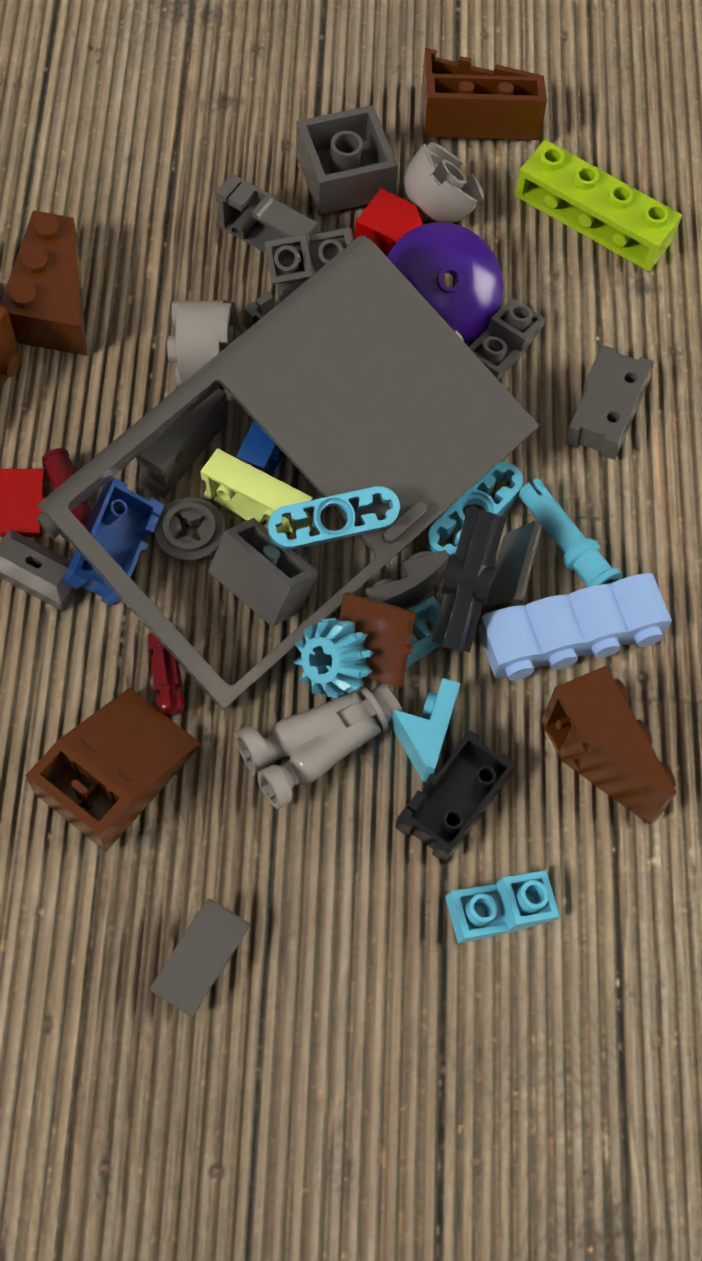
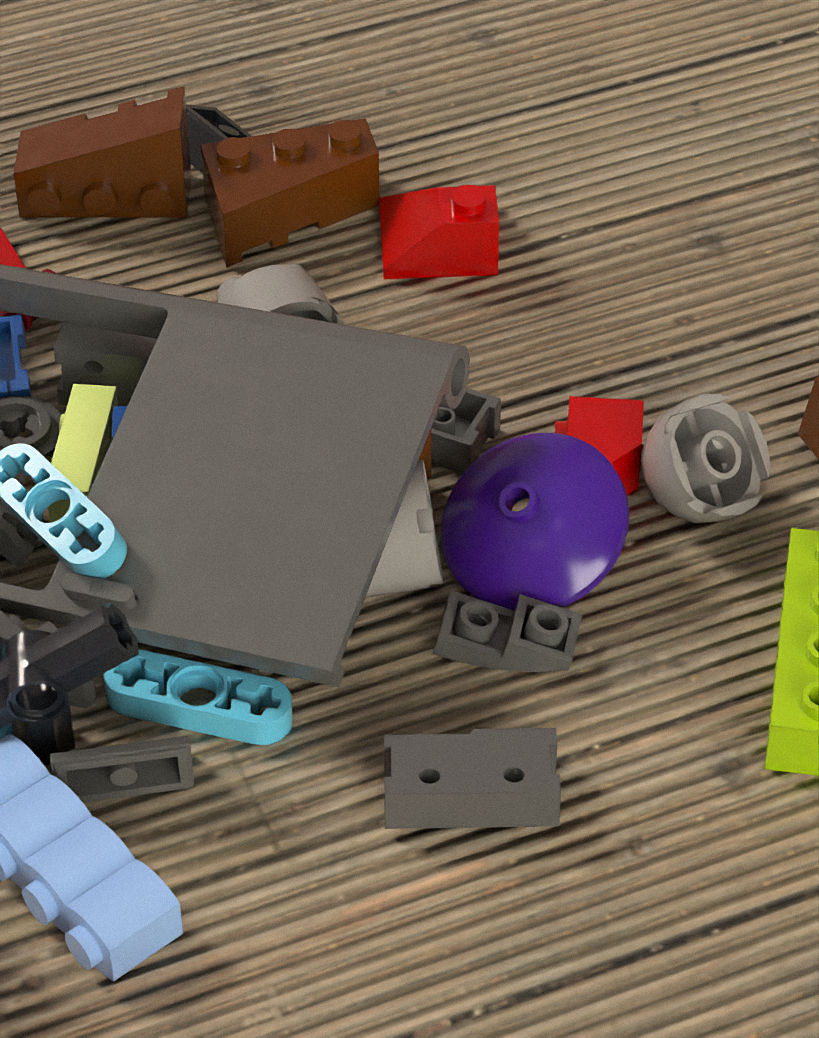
camera: 70 degrees right, 20 degrees down
dark grey piece [216,174,318,253] -> none
dark grey slope [264,227,354,284] -> none
dark grey brick [296,105,398,215] -> none
medium azure pin [518,479,623,587] -> none
none -> red slope [379,184,499,279]

